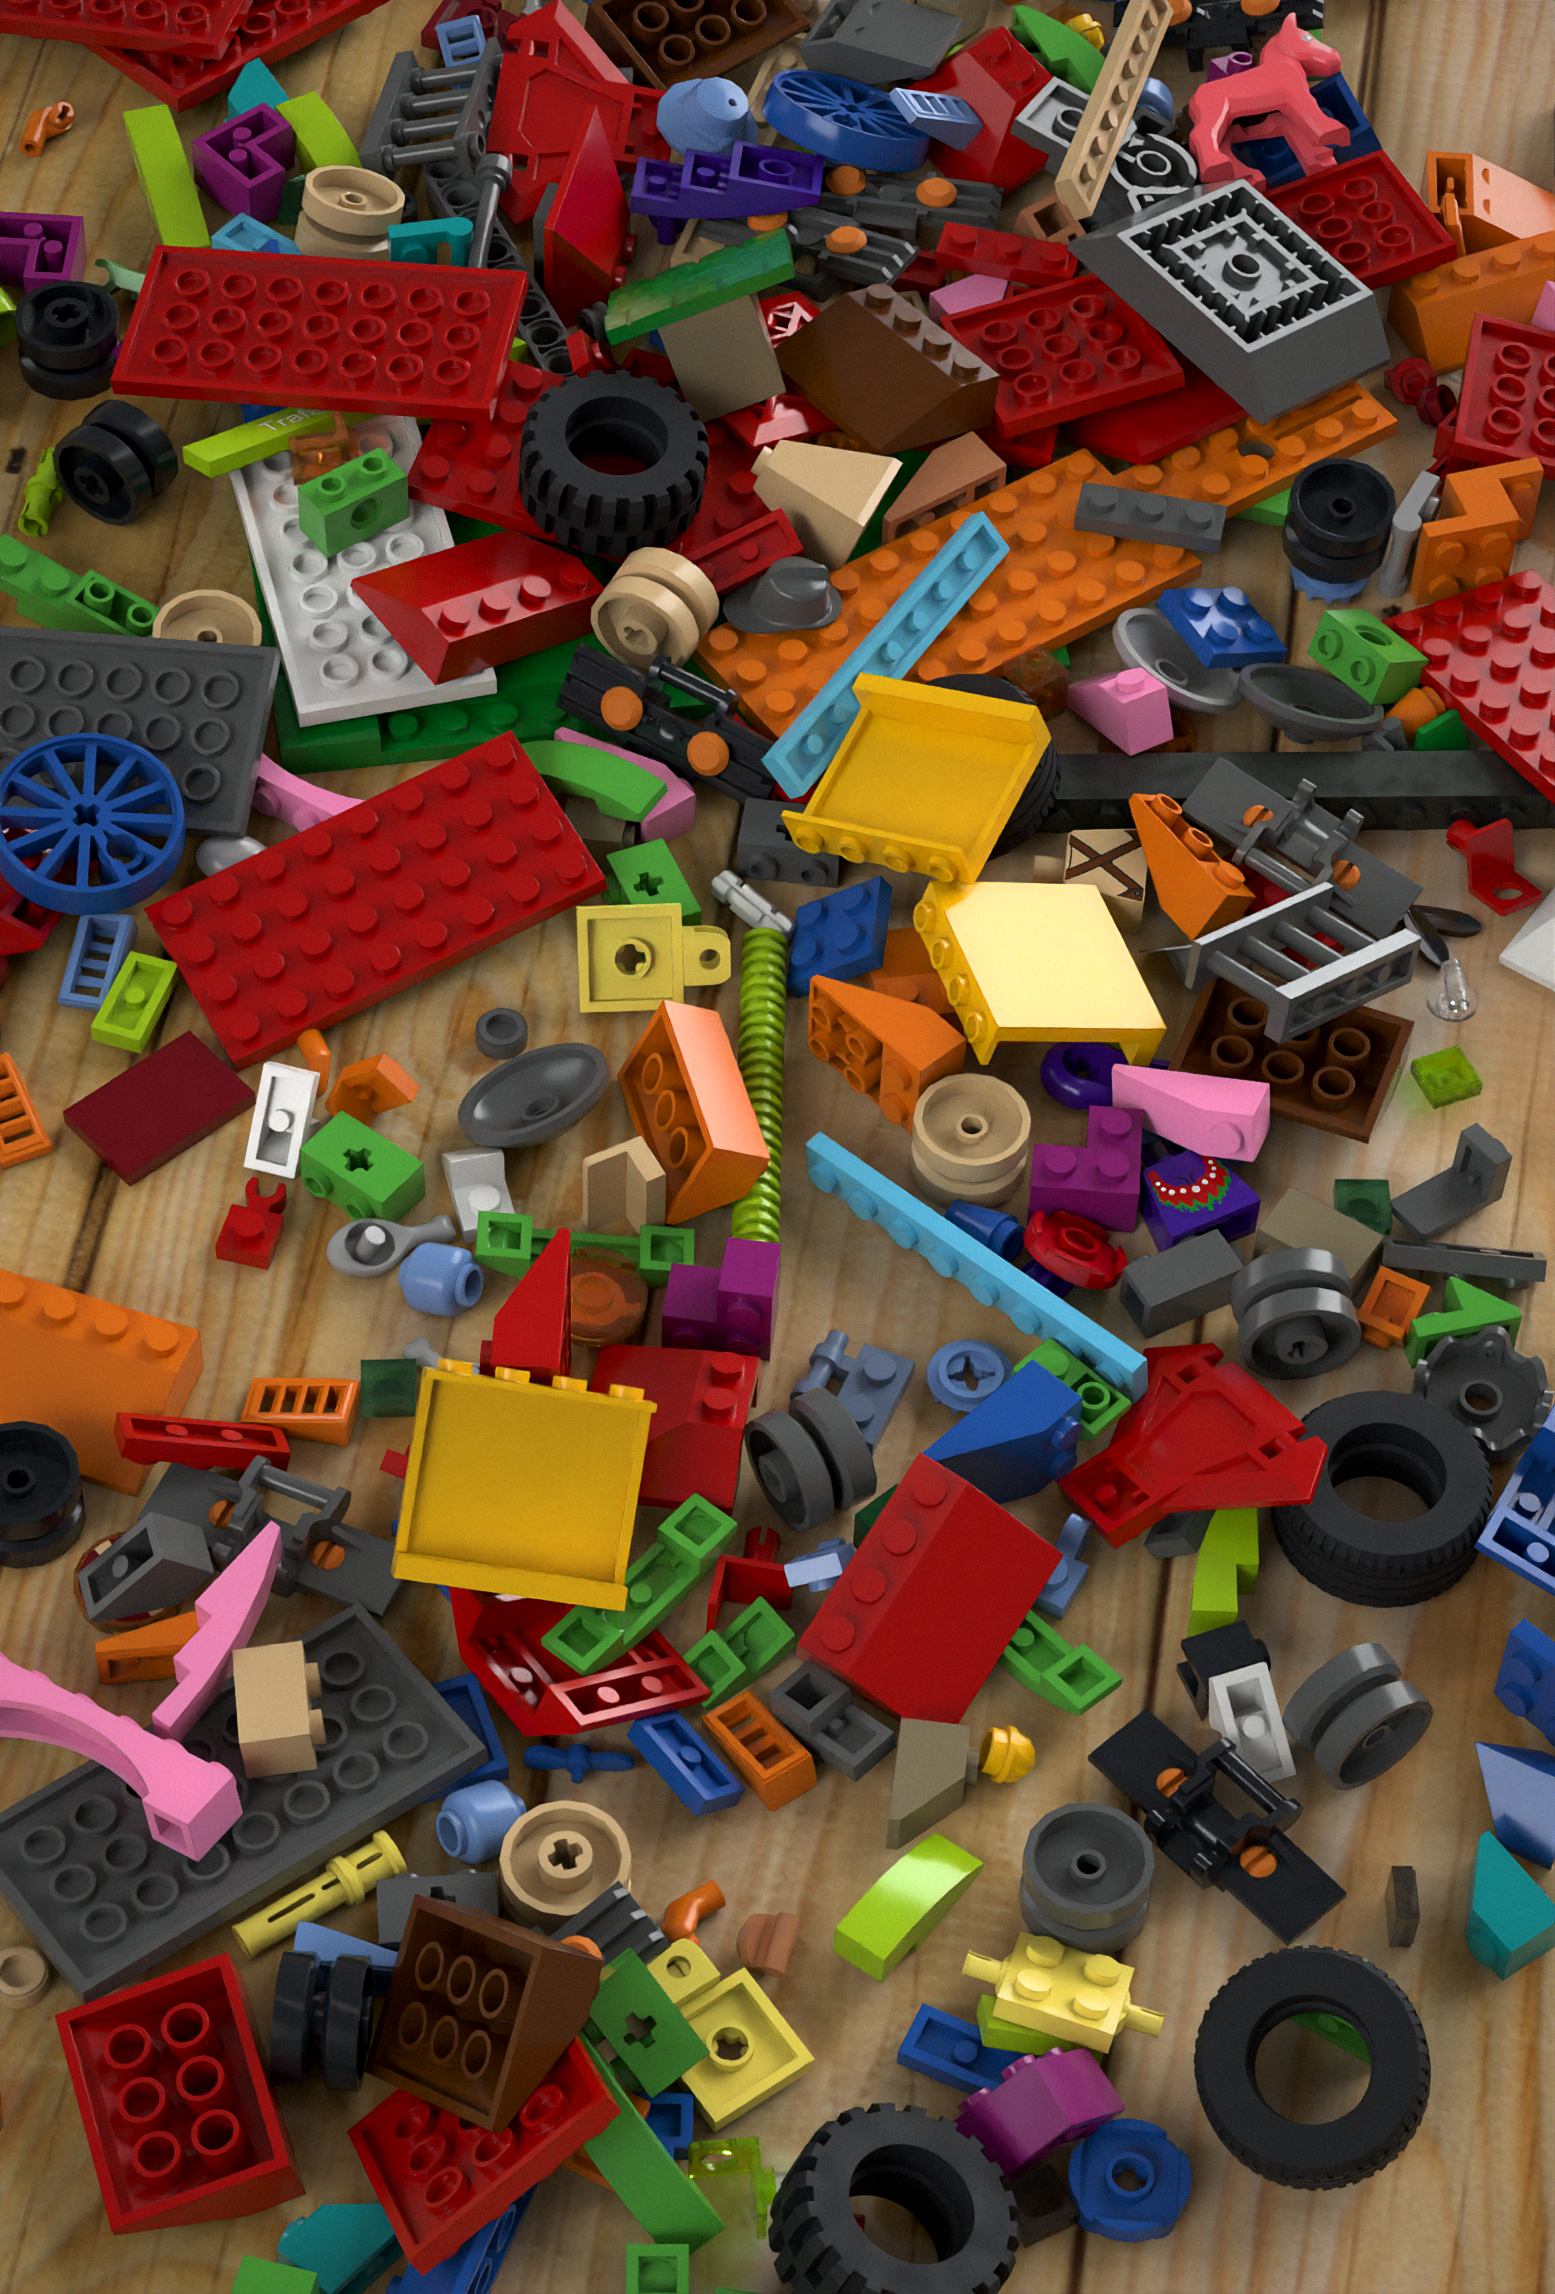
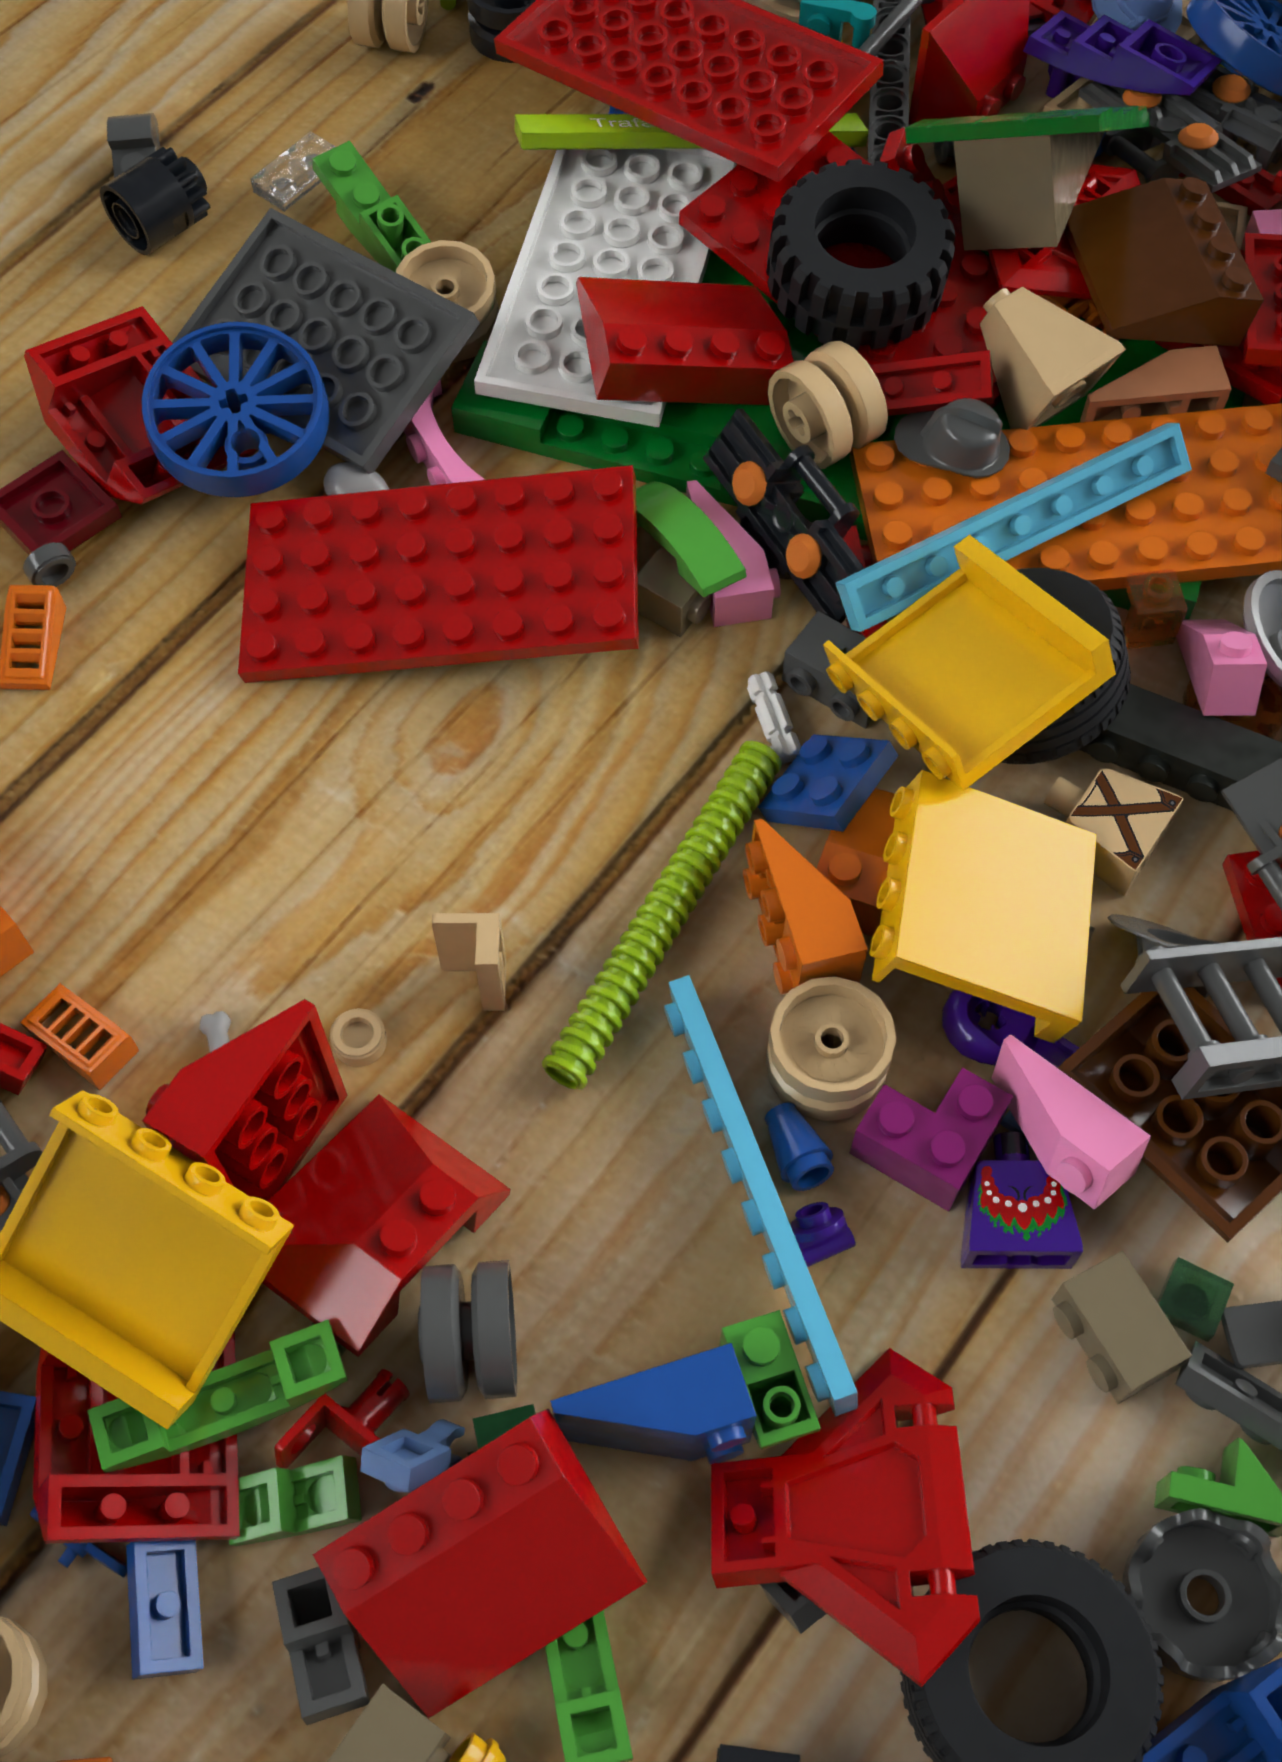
camera: 30 degrees right, 10 degrees up
lime pin [18,447,64,537] -> none
black wheel [52,399,179,526] -> none
medium blue slope [57,912,139,1012] -> none
dark red tile [63,1030,256,1187] -> none
lime plate [90,951,180,1054] -> none
red plate [215,1177,287,1270] -> none
white slope [243,1061,320,1179] -> none
clear orange bracket [288,411,359,486] -> none
bright green brick [297,447,409,558] -> none
orange arm [297,1029,332,1099] -> none
bright green brick [299,1110,425,1224] -> none
orange bracket [325,1053,420,1129] -> none
light grey piece [326,1215,456,1278] -> none
clear green plate [361,1359,417,1418] -> none
medium blue head [398,1242,484,1318] -> none
white slope [441,1146,515,1243] -> none
dark grey dish [458,1043,610,1149] -> none
bright green slope [475,1211,695,1289] -> none
dark grey tile [476,1008,528,1060] -> none
clear orange tile [571,1247,648,1347] -> none
light yellow plate [576,903,731,1013] -> none
bright green brick [601,838,702,961] -> none
orange slope [617,1000,771,1225] -> none
magenta brick [661,1237,782,1361] -> none
orange slope [701,1689,818,1811] -> none
sand blue plate [790,1330,915,1456] -> none
medium blue gear [926,1340,1013,1416] -> none
red tile [1022,1210,1128,1290] -> none
medium blue plate [1033,1513,1093,1620] -> none
dark grey brick [1119,1229,1246,1339] -> none
orange slope [1128,793,1256,942] -> none
lime slope [1187,1507,1259,1638] -> none
dark grey wheel [1229,1247,1362,1380] -> none
orange bracket [1356,1265,1432,1351] -> none

